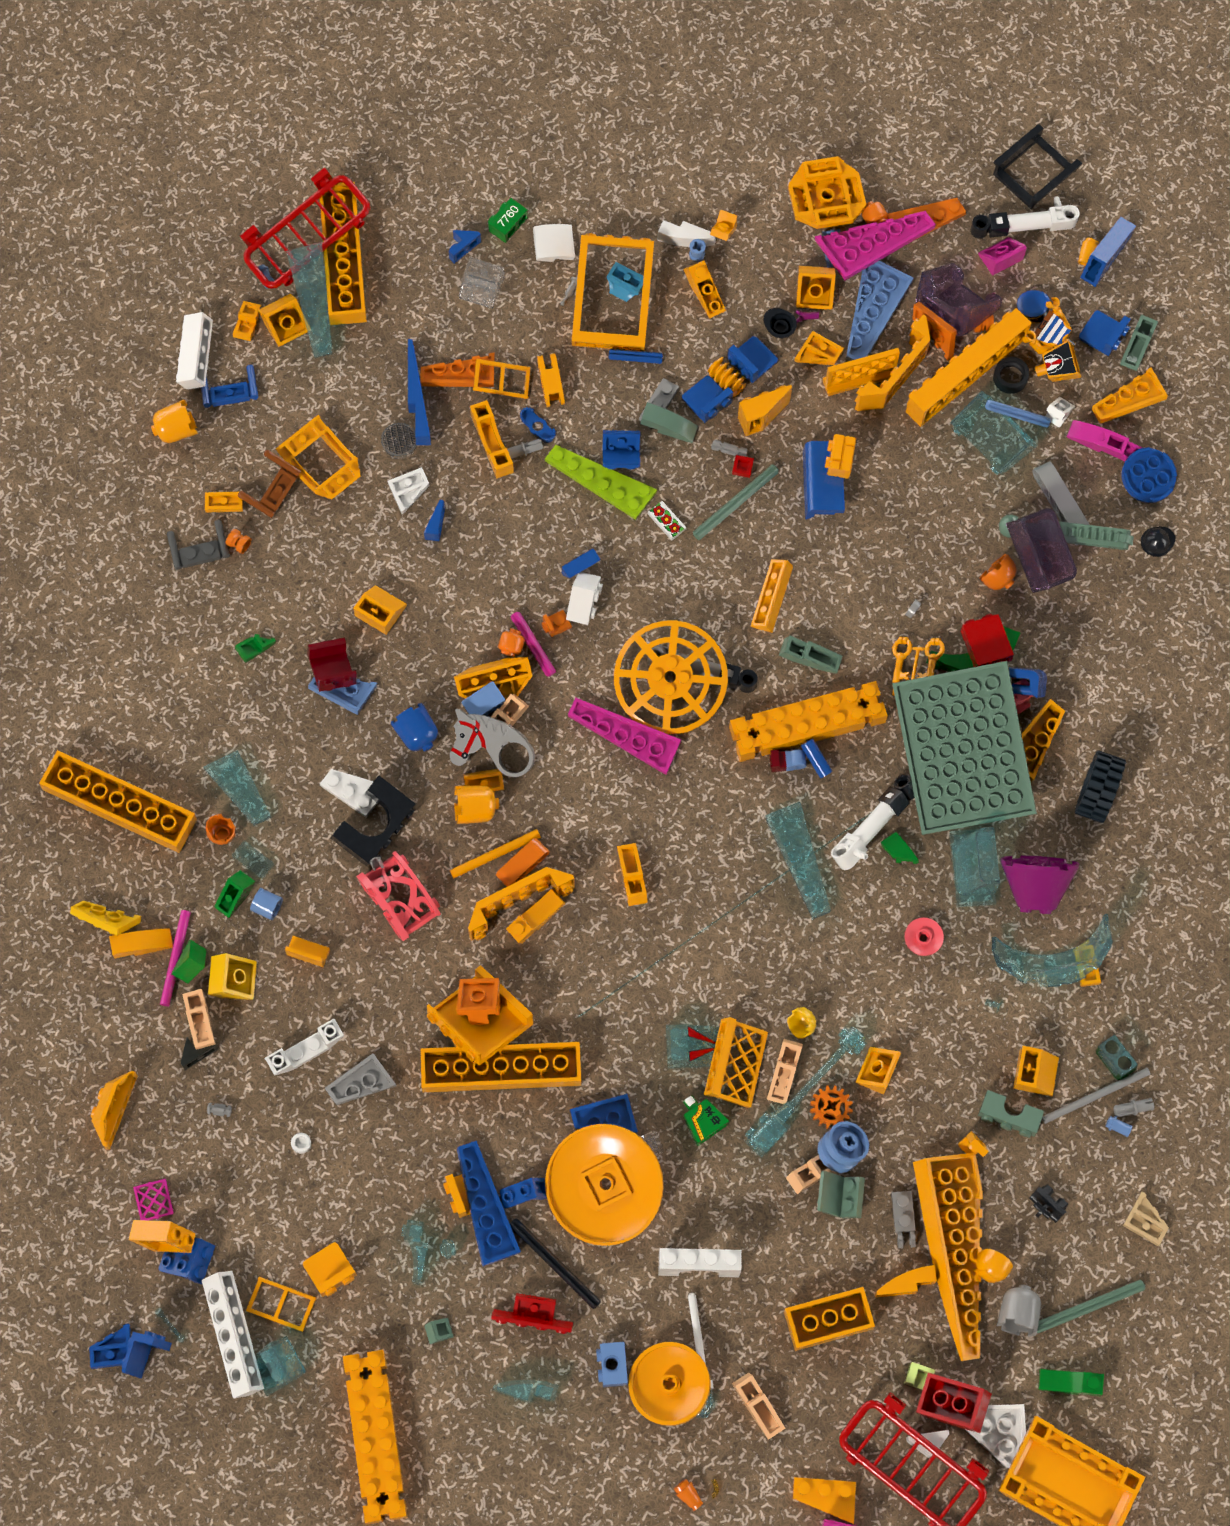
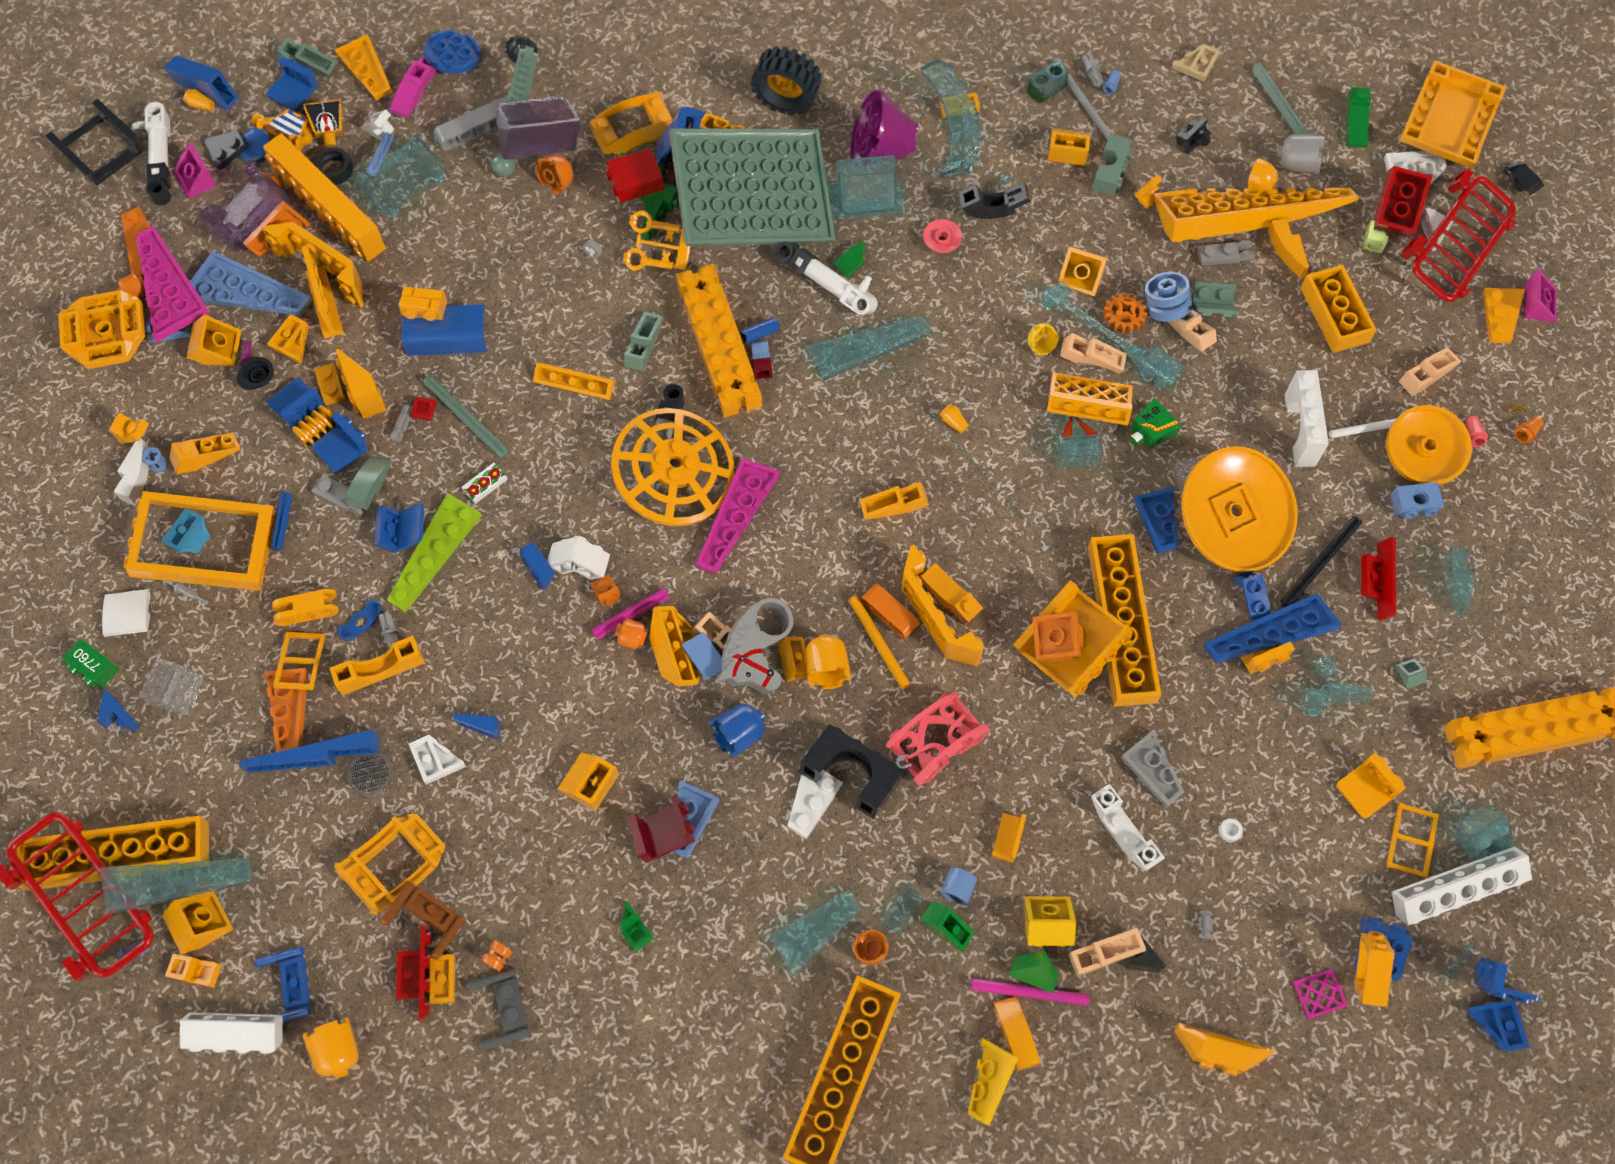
camera: 90 degrees left, 5 degrees down
none -> wing [204,130,249,170]
none -> light orange plate [314,363,345,405]
none -> red bracket [396,925,431,1023]
none -> light orange wedge [589,92,673,156]
none -> light orange cone [939,404,969,434]
none -> black arch [959,182,1031,219]
none -> coral cone [1466,416,1488,447]

